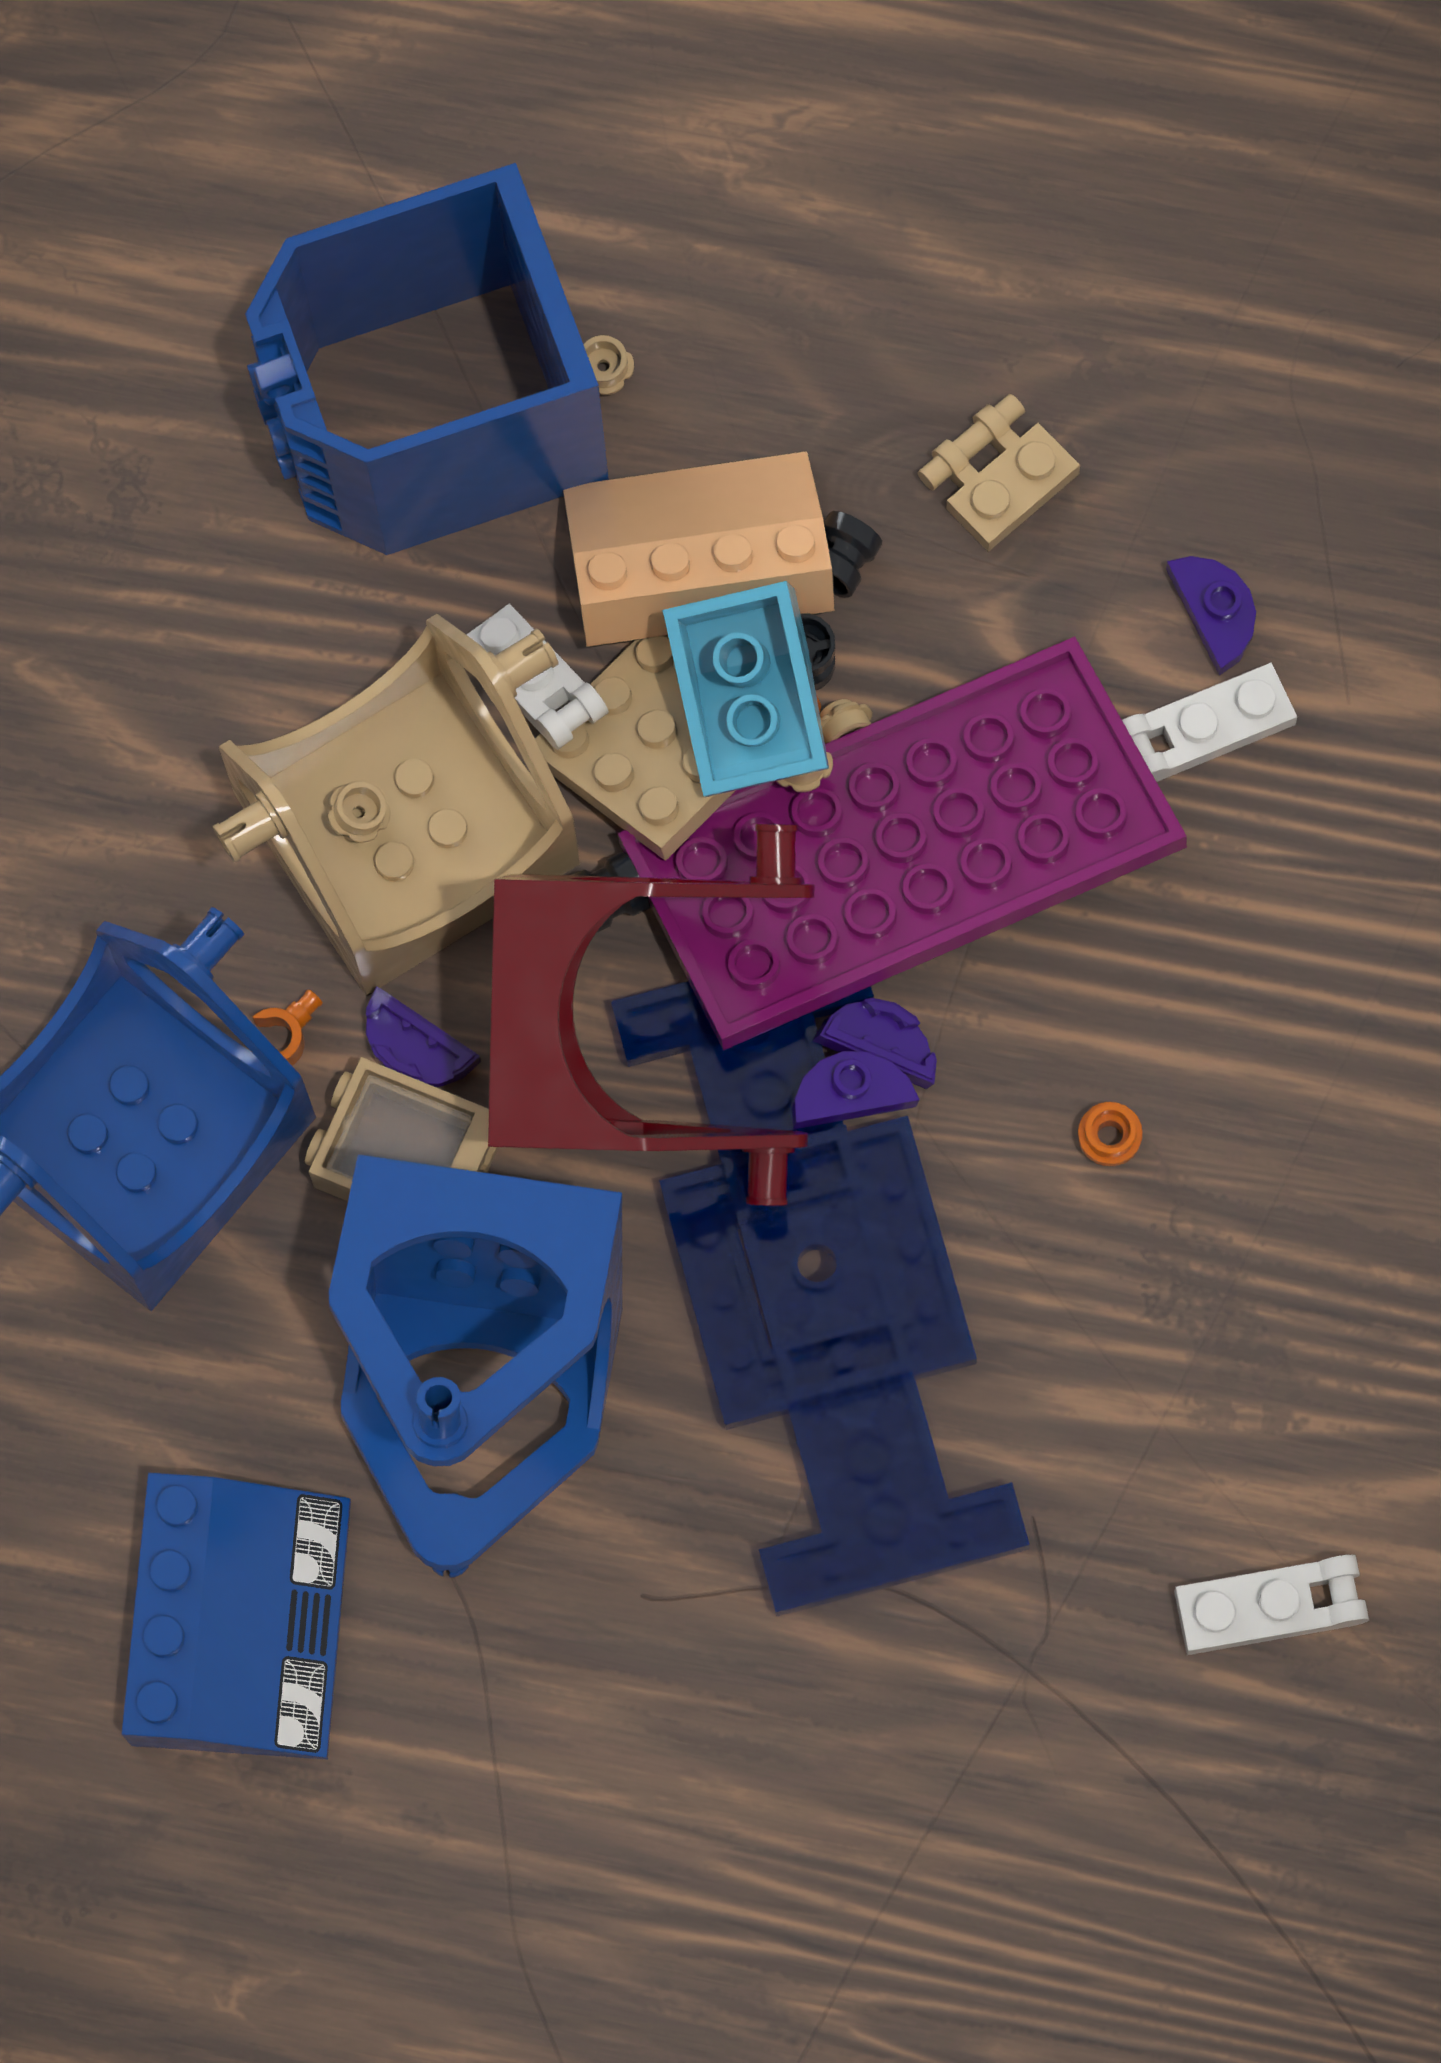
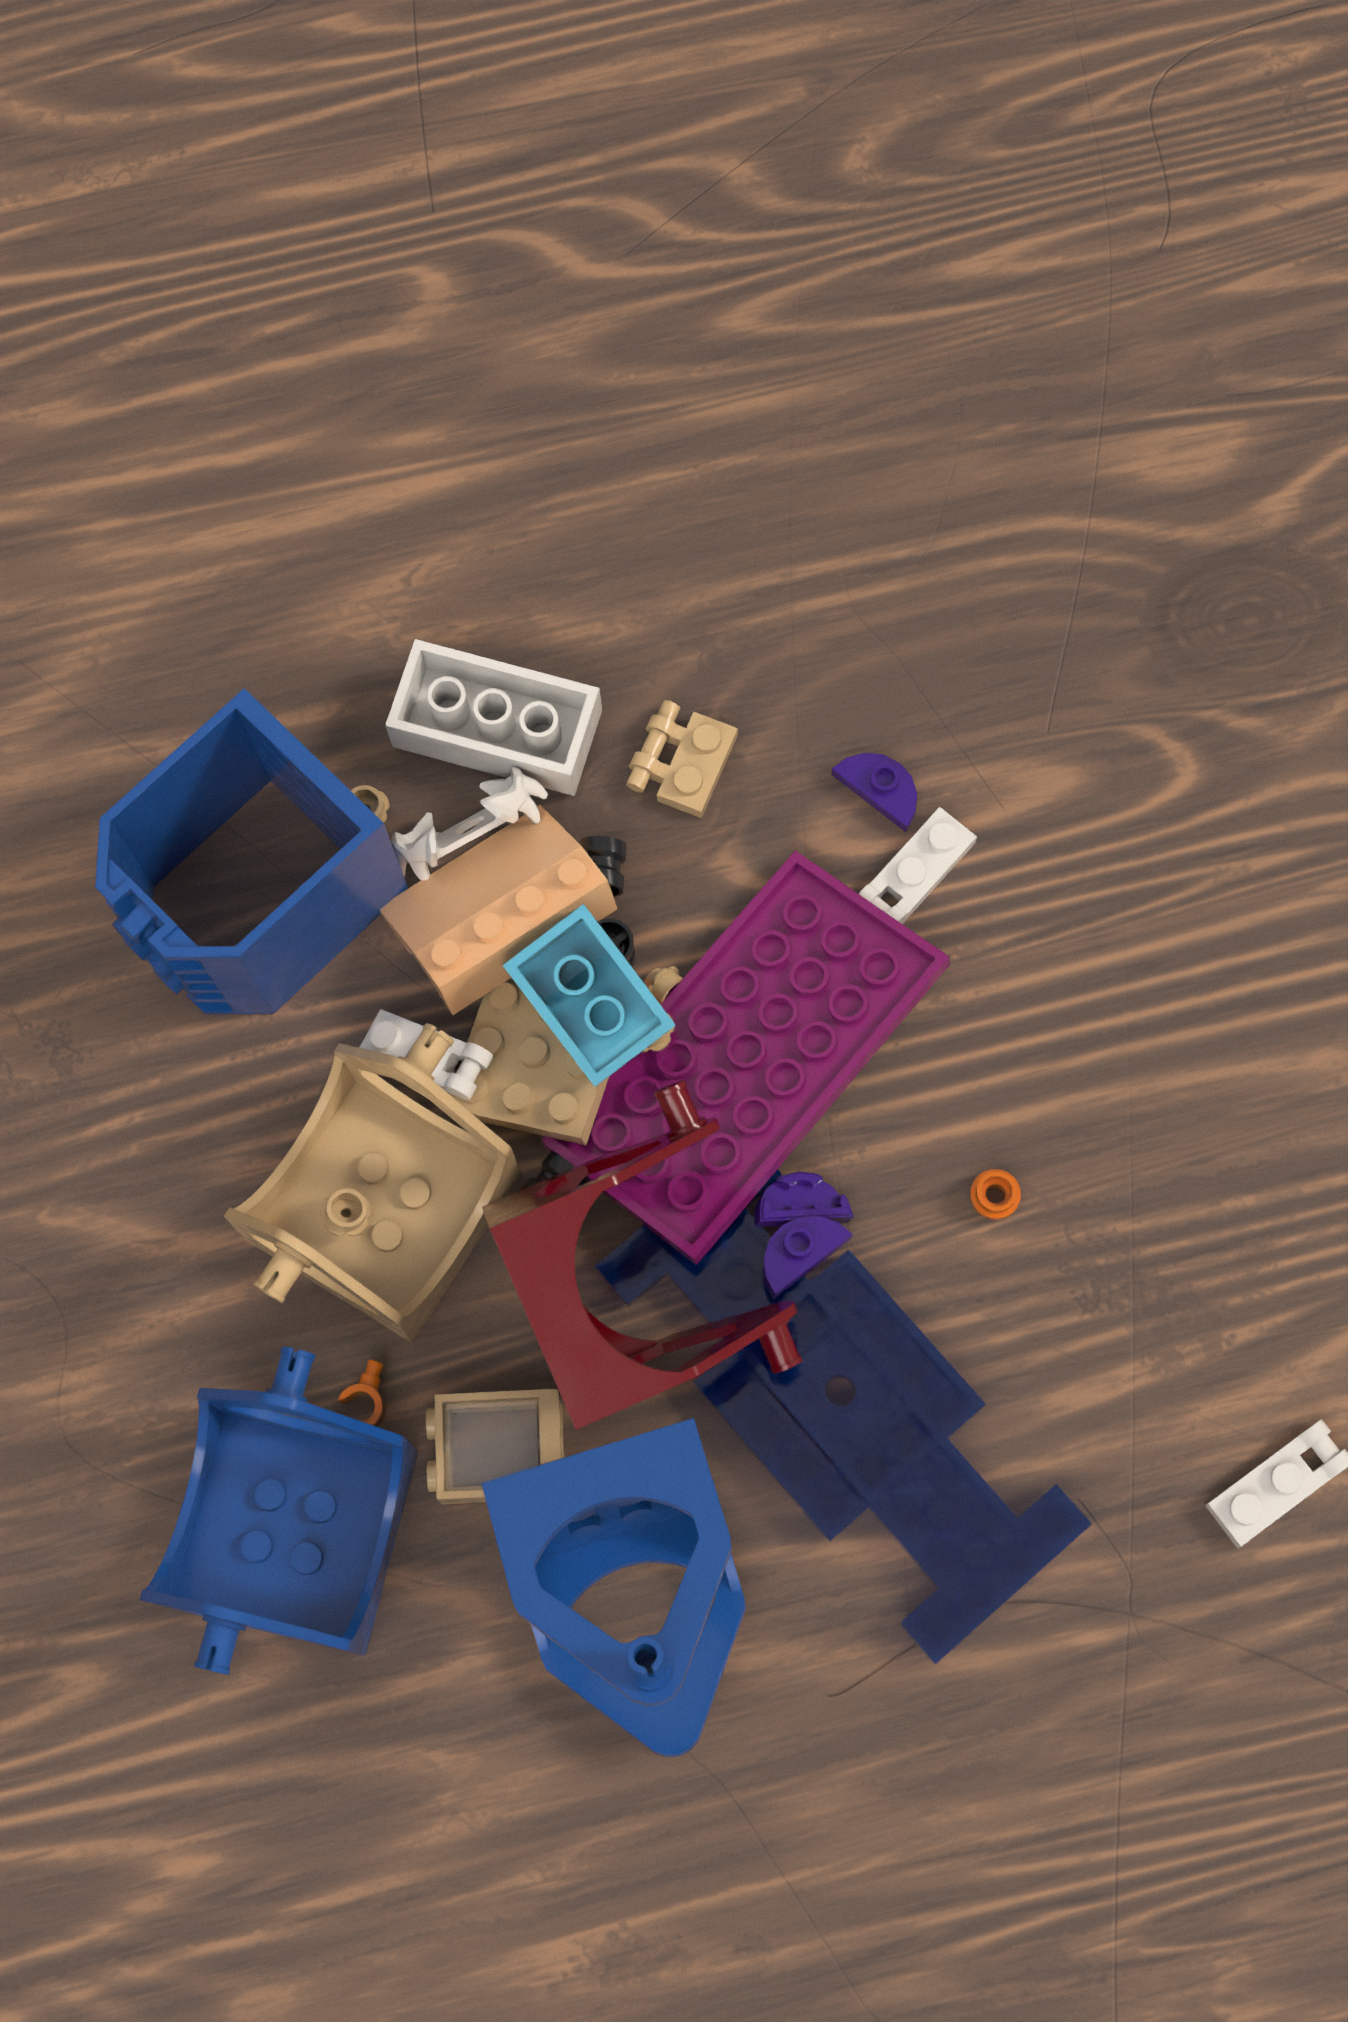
camera: 25 degrees left, 0 degrees up
blue slope [122,1473,351,1760] -> none
dark purple plate [366,986,481,1087] -> none
none -> white brick [385,639,602,796]
none -> white piece [390,767,548,881]

